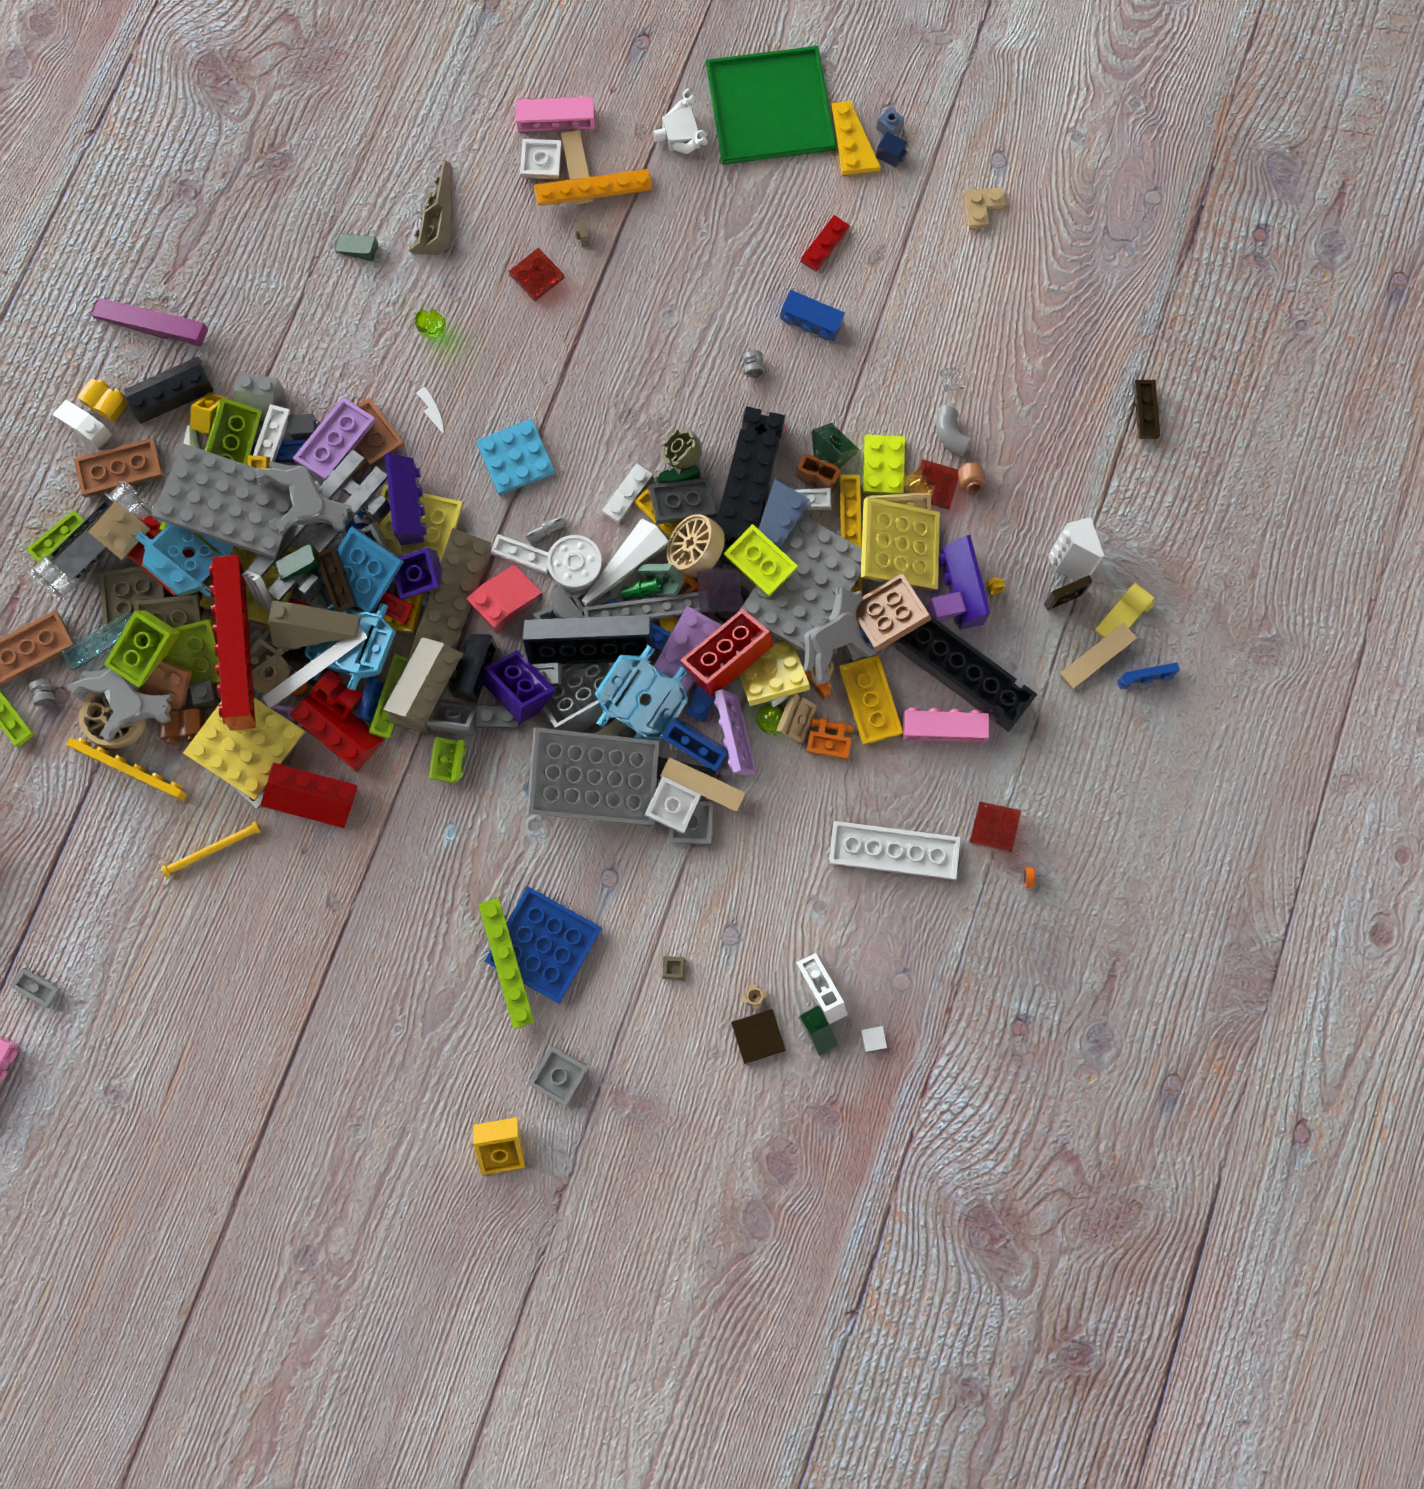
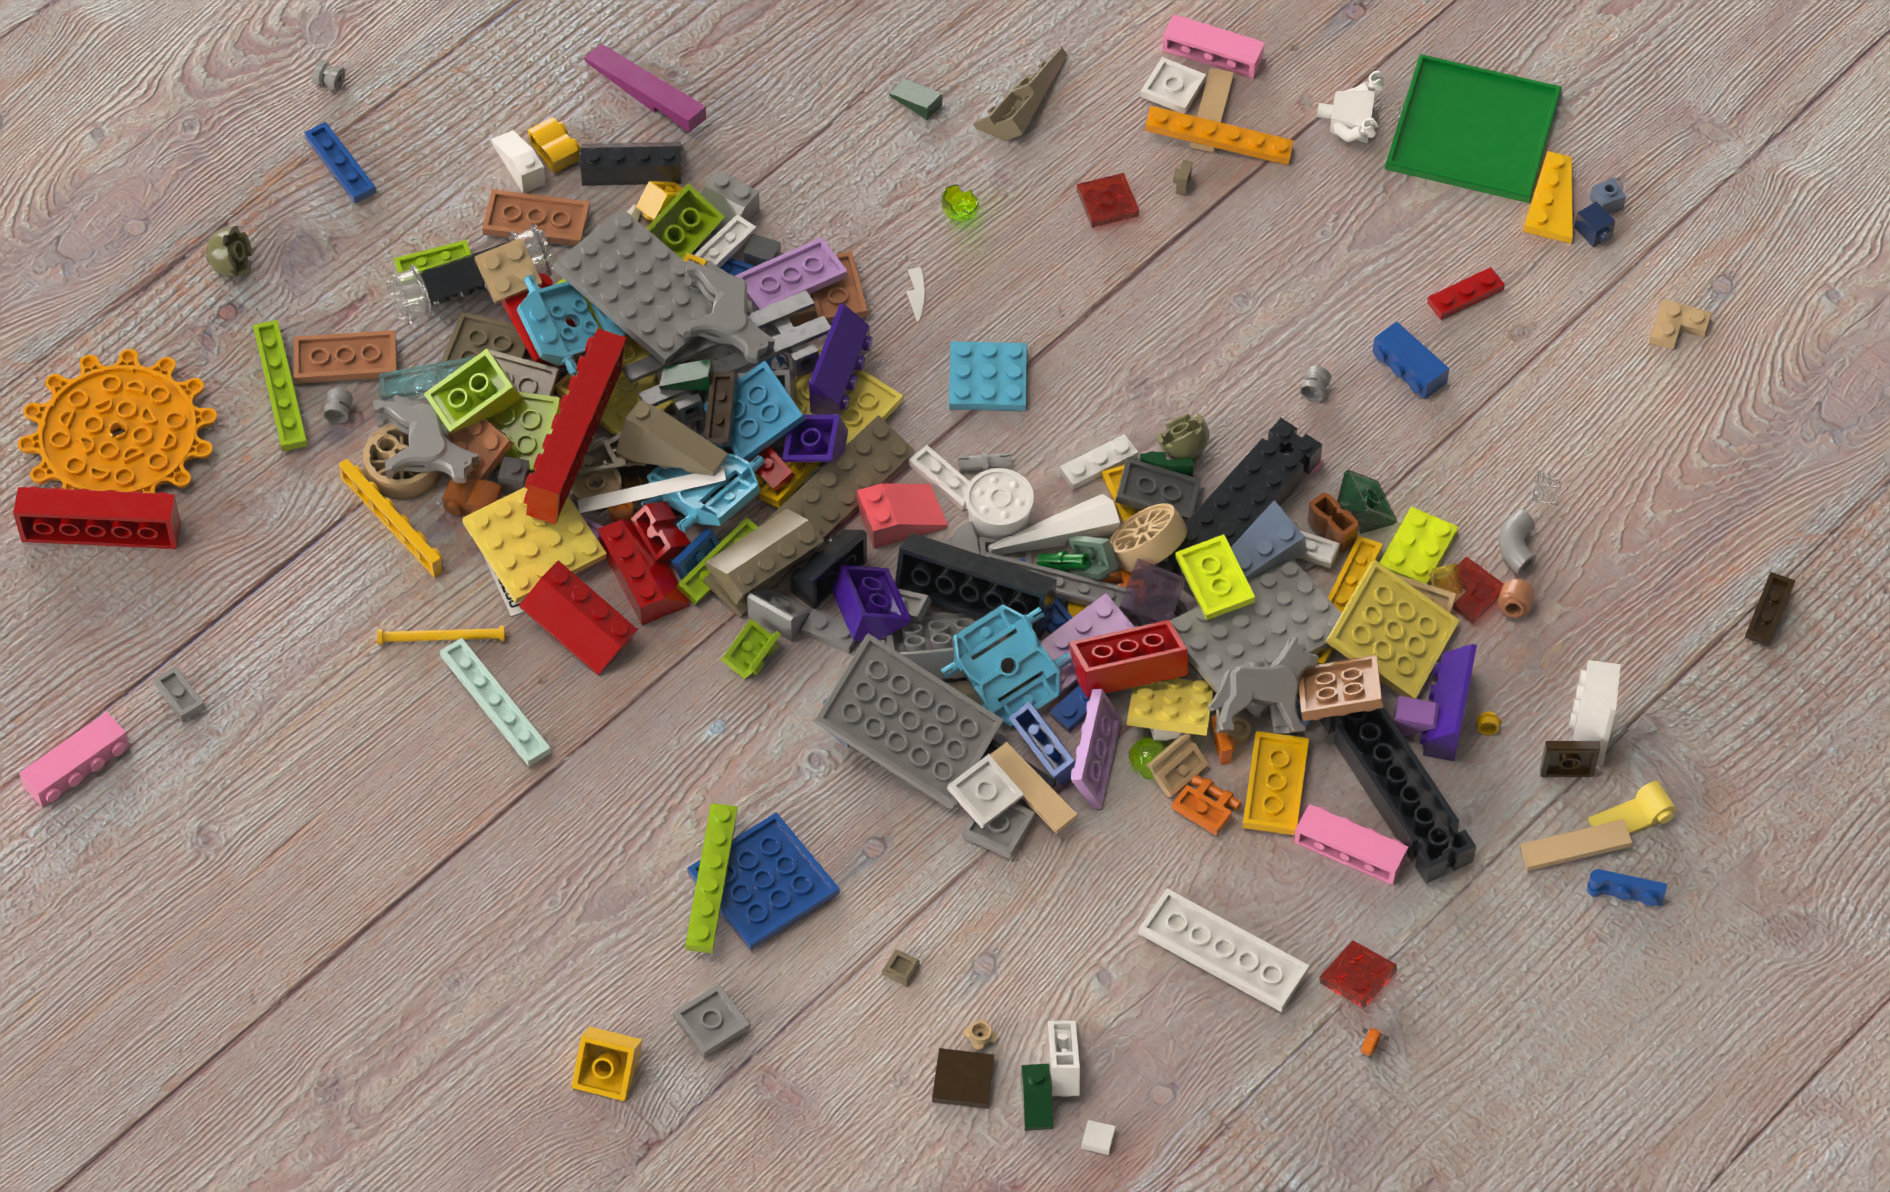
camera: 25 degrees right, 20 degrees down
white tile [242,570,273,612] -> none
none -> light aqua plate [440,638,551,767]

